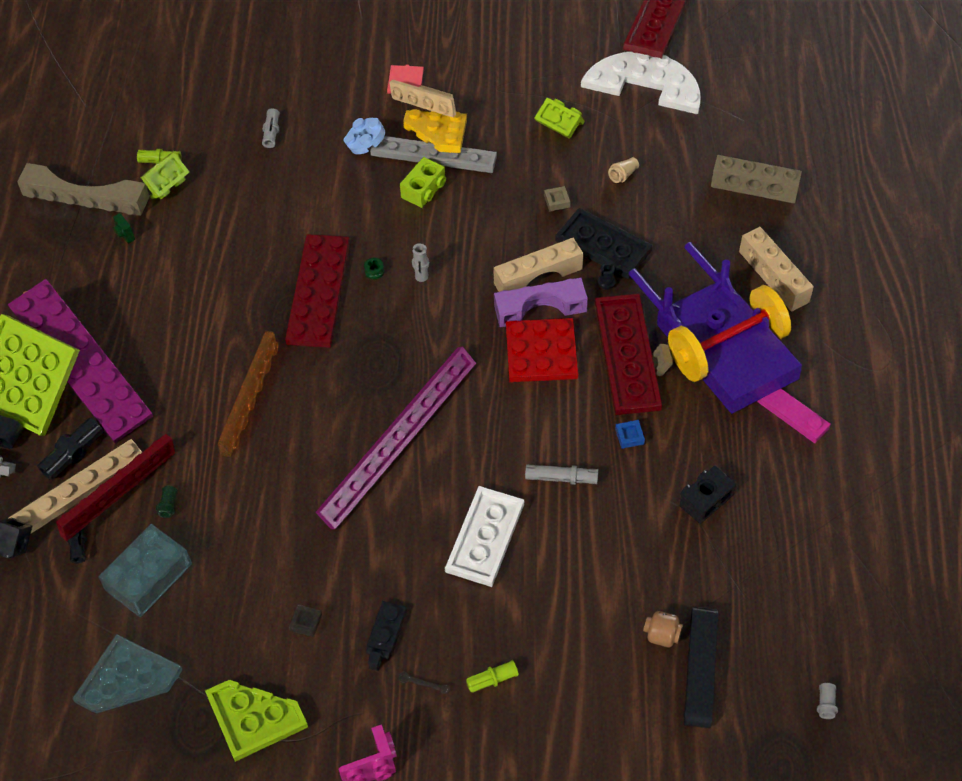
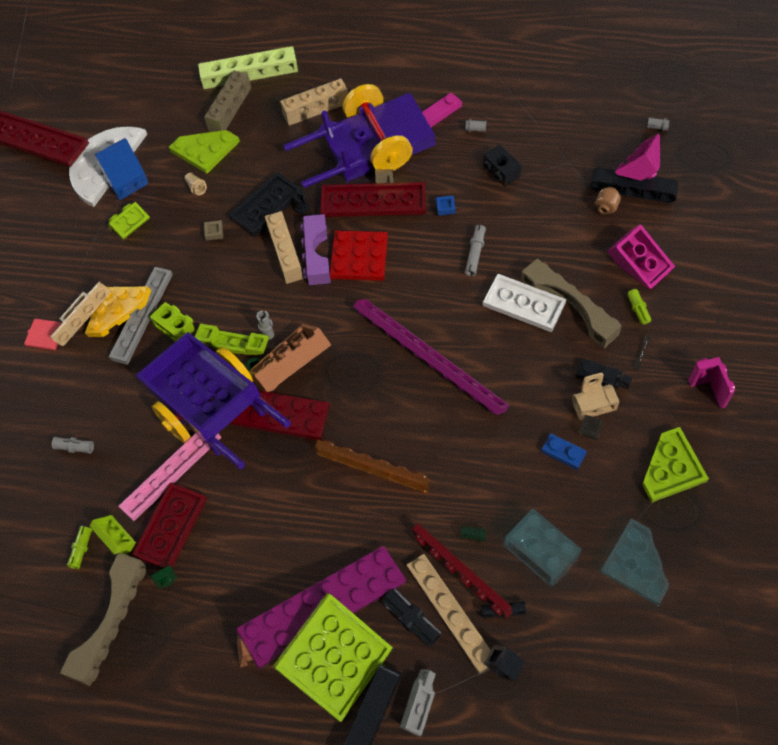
camera: 80 degrees left, 5 degrees up
light blue plate [344,118,385,154] -> none
none -> blue slope [95,138,149,200]
none -> bright pink plate [119,433,221,521]
none -> dark red plate [132,483,207,569]
none -> dark purple piece [136,332,291,469]
none -> lime plate [169,130,240,174]
none -> lime slope [195,324,269,355]
none -> yellowish green brick [198,46,298,89]
none -> nougat wedge [249,324,331,393]
none -> light grey pin [465,119,486,132]
none -> dark tan arch [521,259,622,349]
none -> blue plate [541,434,587,470]
none -> tan piece [572,373,619,420]
none -> dark pink slope [606,224,675,290]
none -> dark pink wedge [615,134,660,181]

